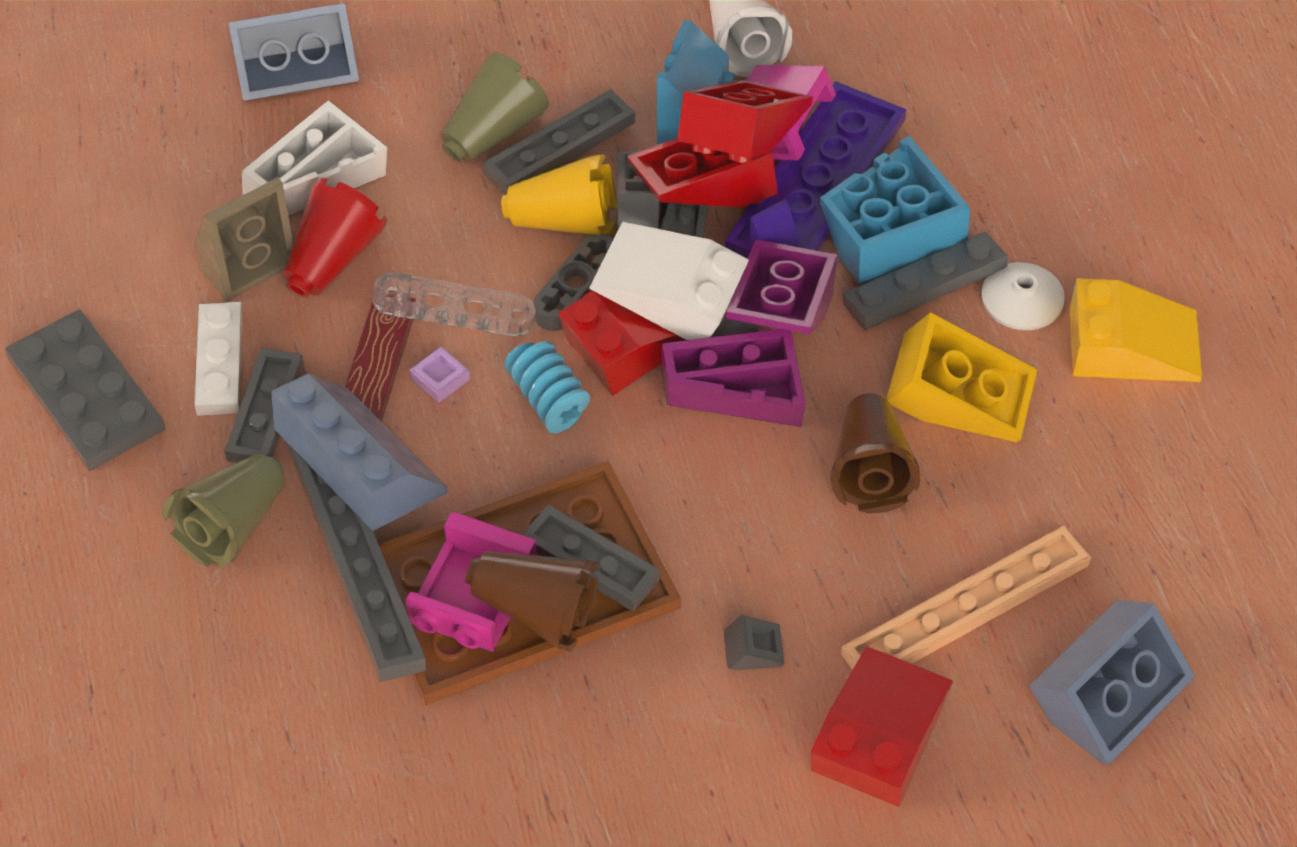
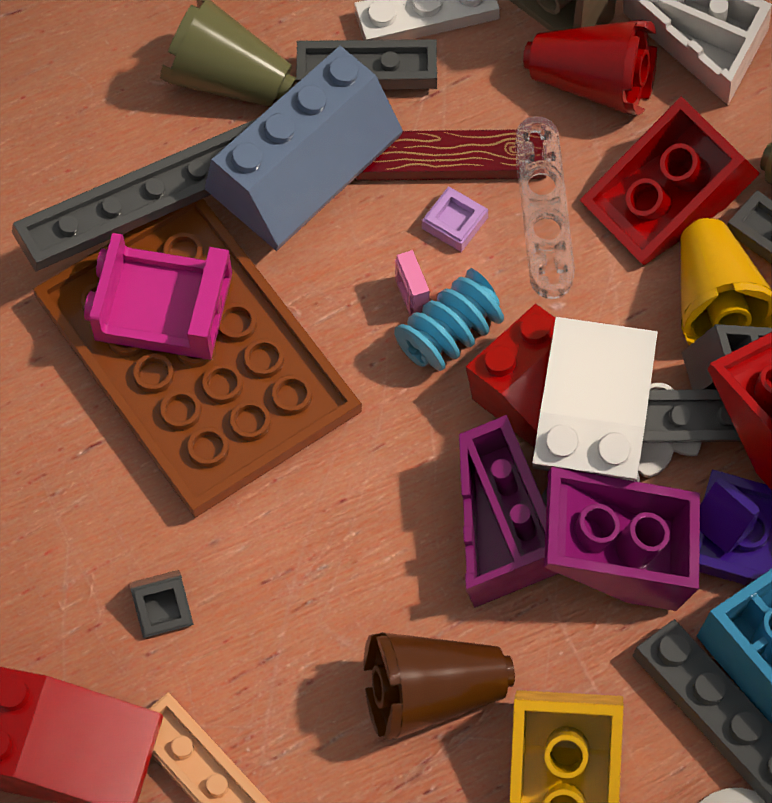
camera: 80 degrees right, 10 degrees up
reddish brown cone [465,551,600,652] -> none
dark grey plate [522,505,660,612] -> none
dark grey beam [534,234,613,331] -> none
none -> bright pink tile [395,250,430,316]
none -> red slope [580,96,760,266]

